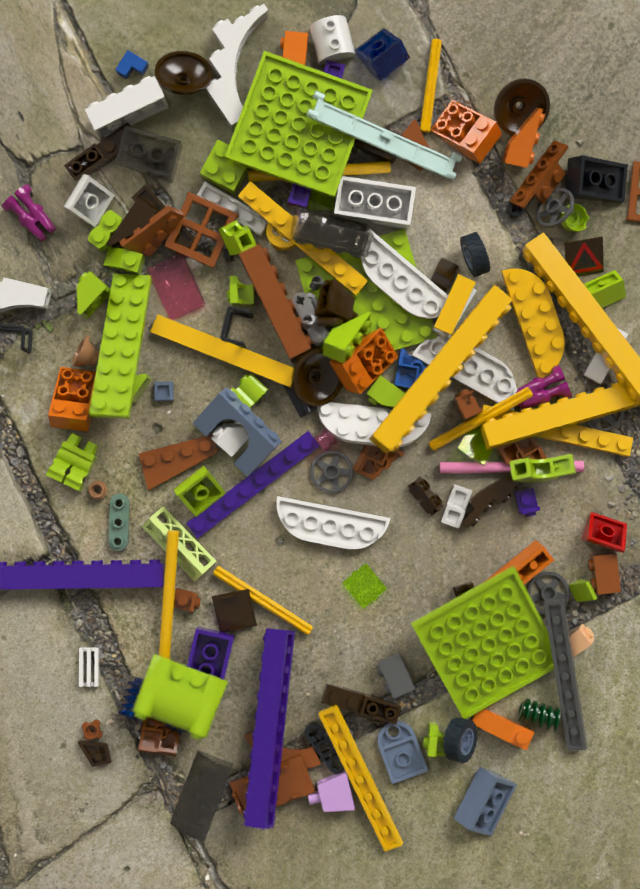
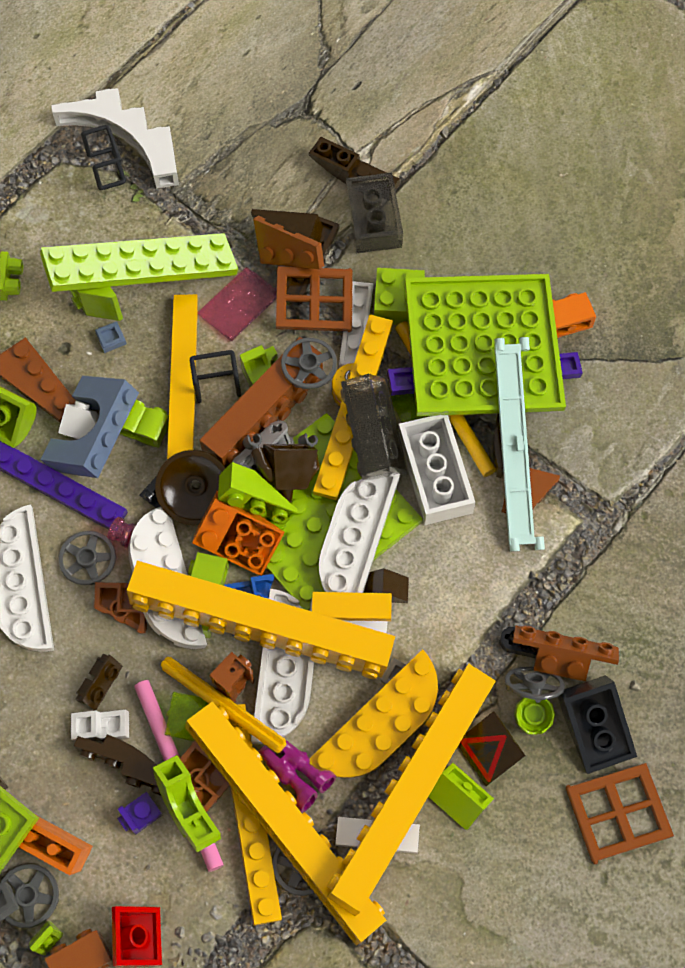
camera: 65 degrees right, 20 degrees down
magenta piece [1,184,56,242] -> none
orange slope [48,367,96,432] -> none
white brick [64,174,115,227] -> none
medium nougat piece [72,335,100,366] -> none
lime slope [77,271,111,320] -> none
white brick [85,76,169,140] -> none
lime brick [88,210,123,252] -> none
lime slope [104,247,146,275] -> none
blue piece [115,50,149,79] -> none
dark brown dish [155,51,212,95] -> none
white arch [206,4,269,130] -> none
lime brick [219,220,256,255] -> none
white brick [310,15,355,65] -> none
clear blue slope [354,28,410,81] -> none
yellow axle [420,39,442,133] -> none
orange slope [430,100,502,164] -> none
black wheel [460,232,491,277] -> none
dark brown dish [494,78,550,136] -> none
orange slope [503,108,545,168] -> none
none -> dark grey wheel [281,338,337,389]

